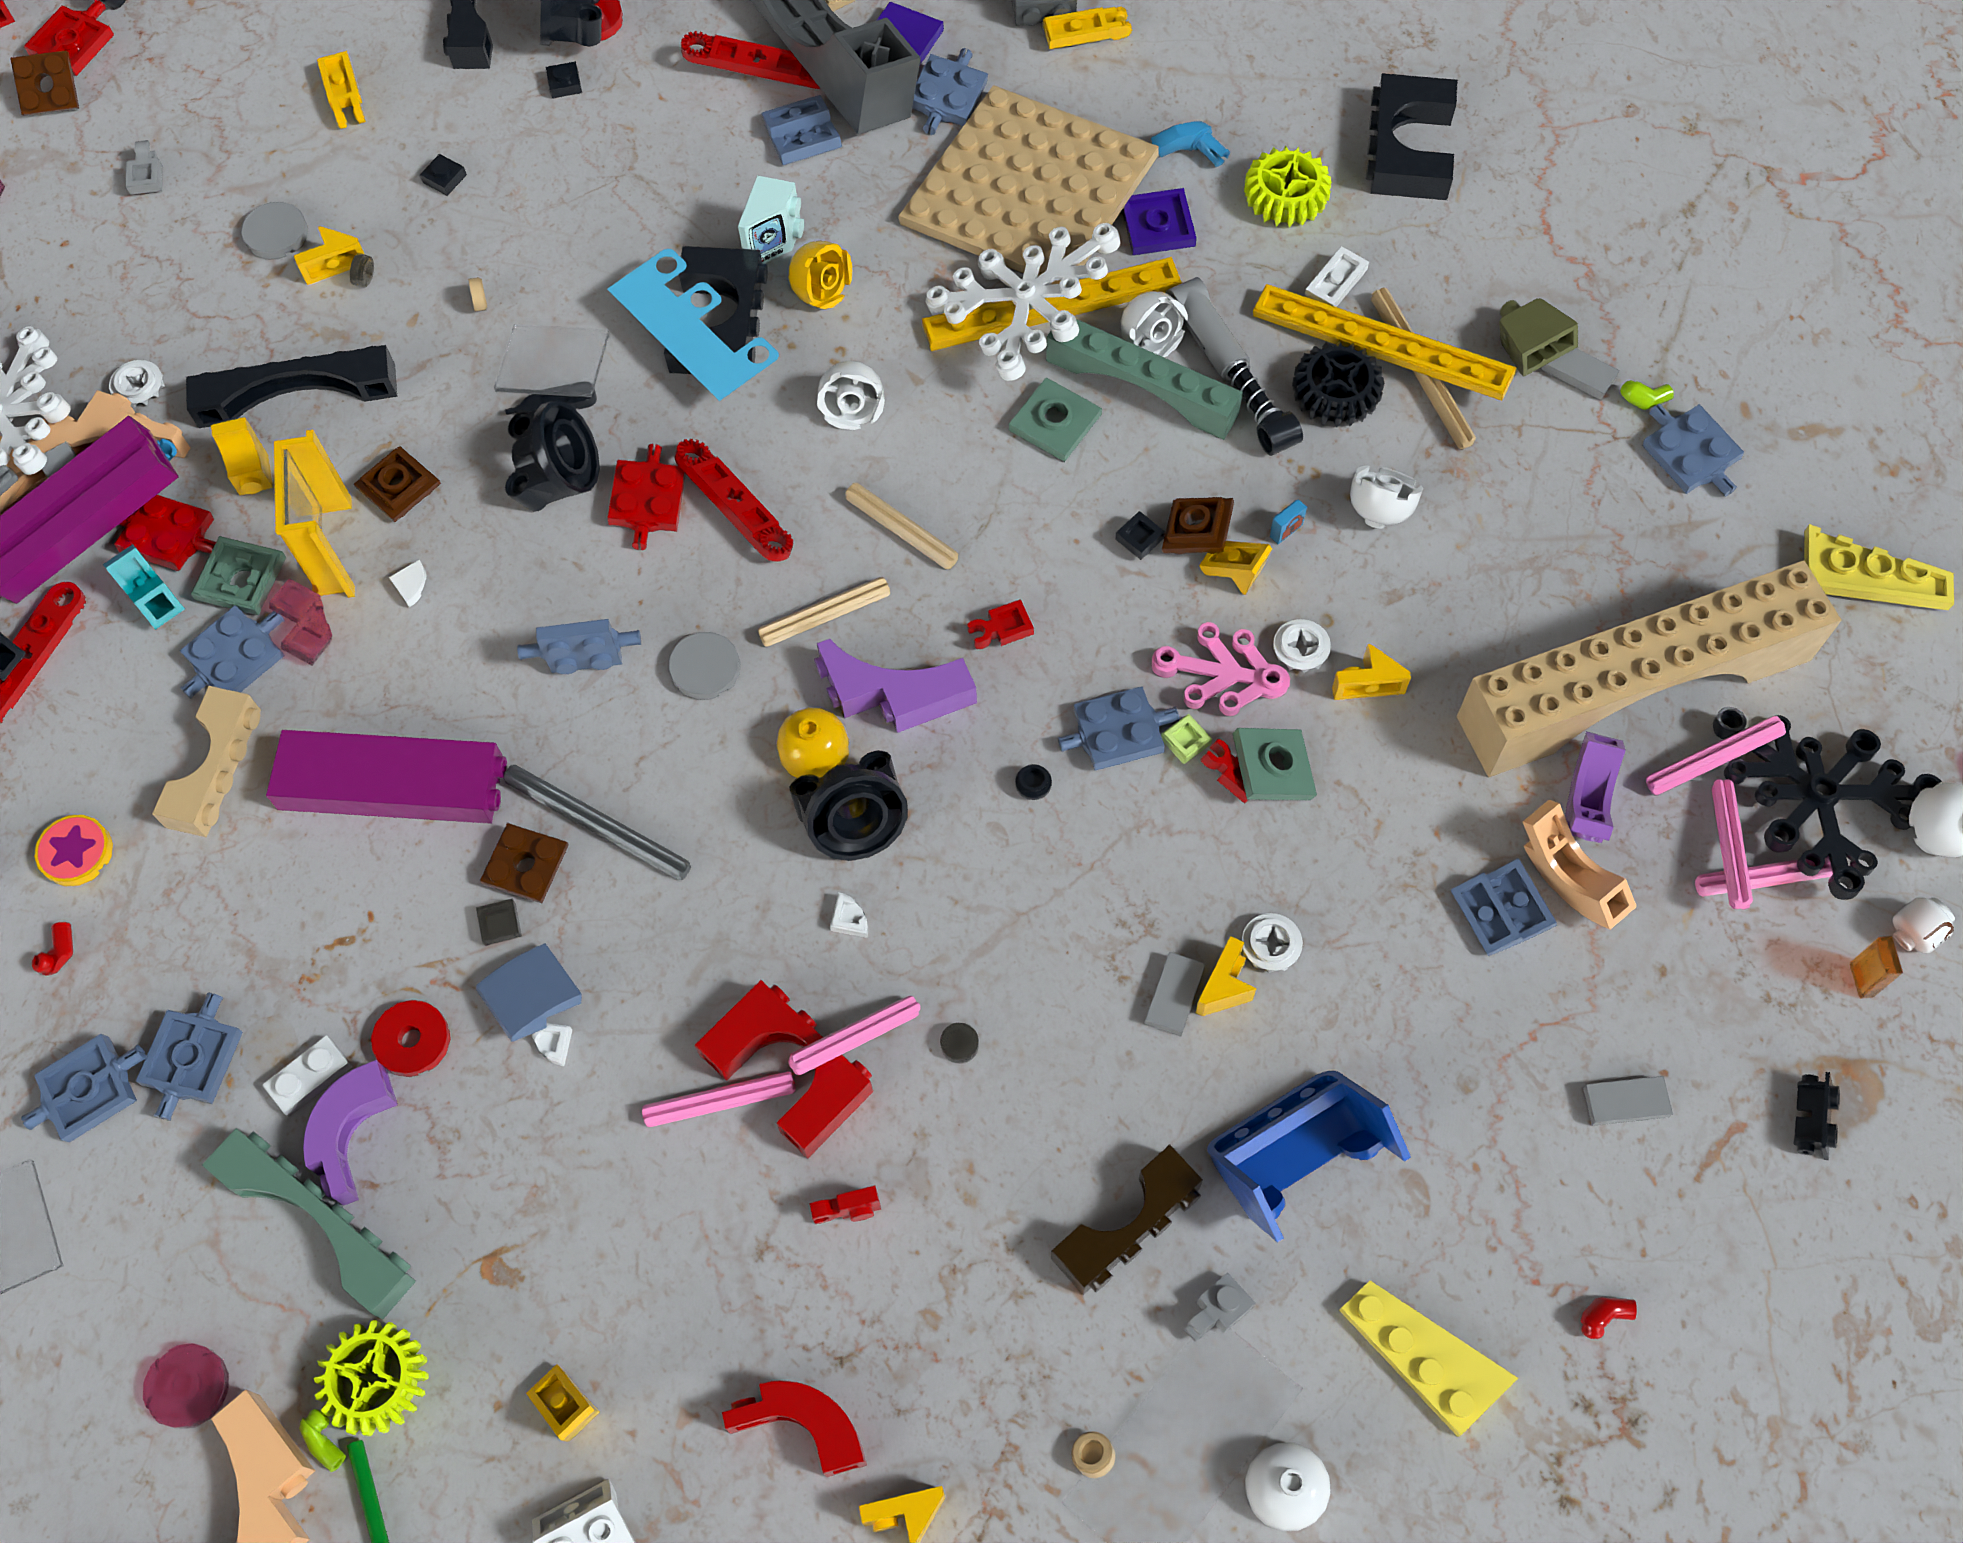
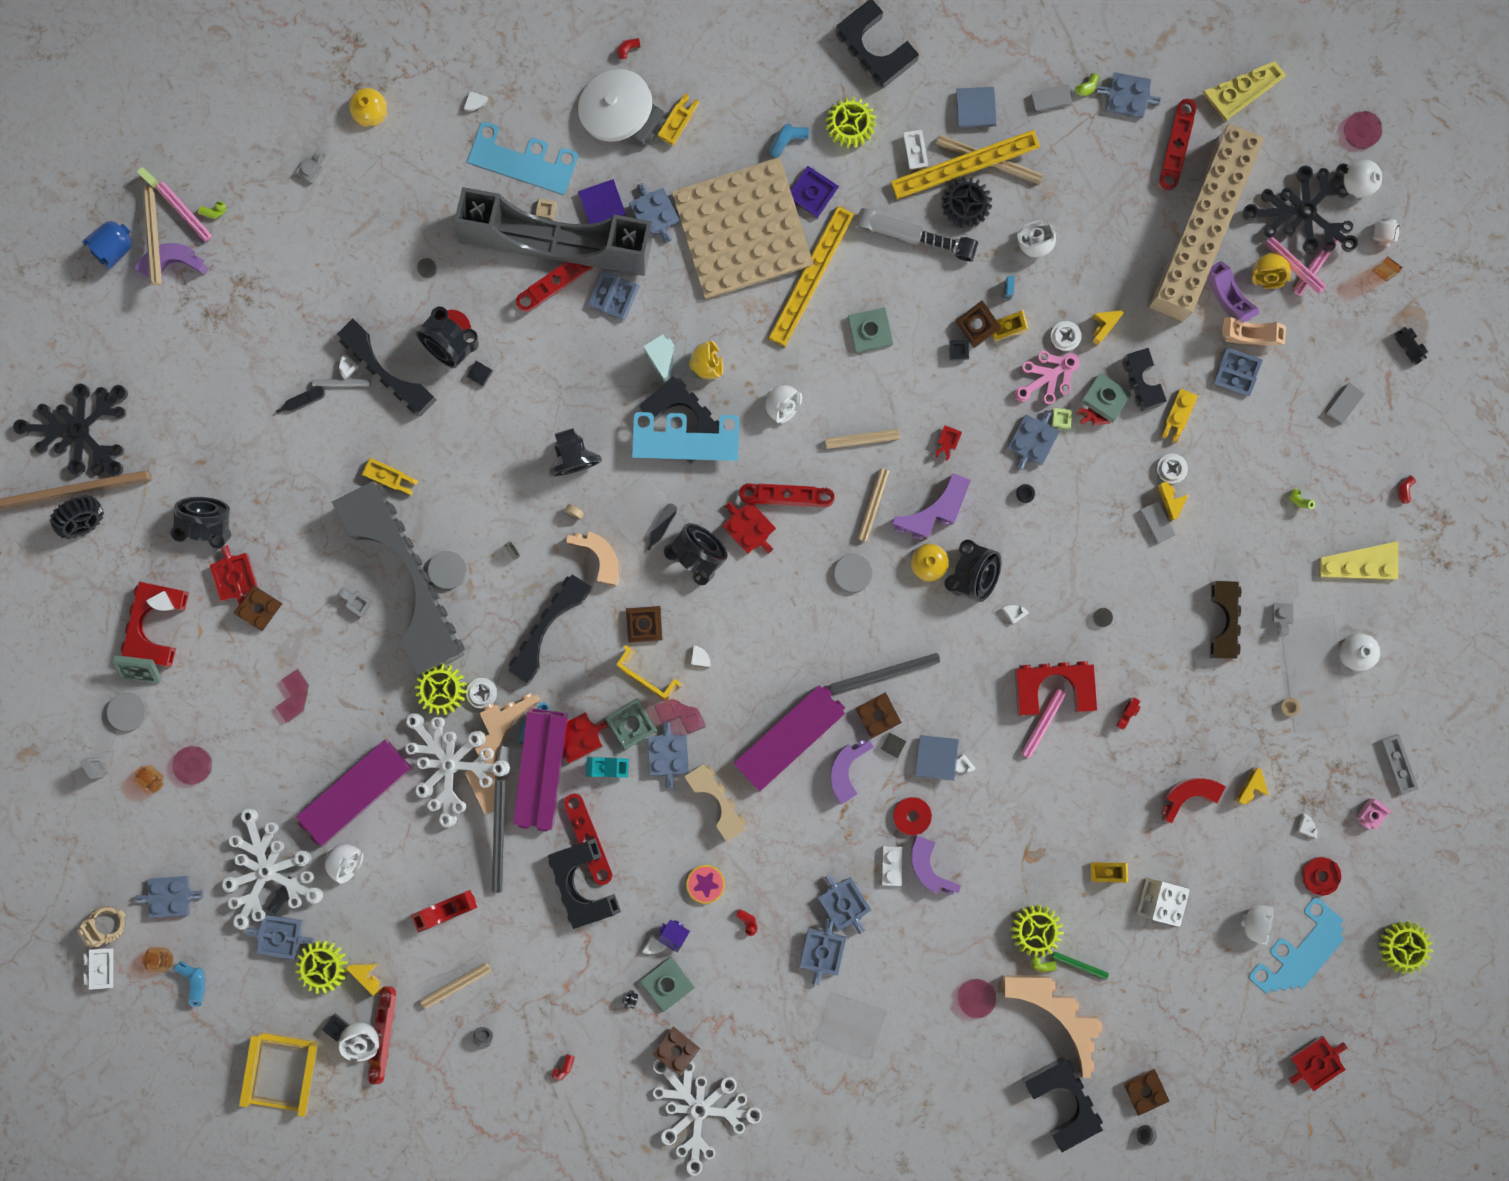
camera: 50 degrees left, 20 degrees up
sand green arch [202,1128,416,1320] -> none
yellow arch [211,417,273,496] -> none
yellow slope [293,226,368,285] -> none
black plate [420,154,467,196] -> none
sand blue plate [517,619,641,674] -> none
bright pink axle [788,996,921,1075] -> none
white plant [926,223,1121,381] -> none
sand green arch [1046,319,1243,440] -> none
white cylinder [1120,291,1188,357] -> none
blue windscreen [1207,1071,1411,1243] -> none
olive torso [1499,298,1578,377] -> none
bright pink axle [1646,716,1786,796] -> none
none -> dark grey arch [332,481,465,676]
none -> neon yellow gear [414,664,467,715]
none -> black piece [549,428,602,477]
none -> light nougat arch [566,531,620,586]
none -> medium lavender arch [830,740,874,804]
none -> sand blue slope [956,87,996,128]
none -> black arch [1122,348,1167,411]
none -> red piece [1159,98,1197,191]
none -> yellow hinge [1161,388,1198,444]
none -> yellow cylinder [1252,253,1291,289]
none -> lime arm [1289,489,1315,509]

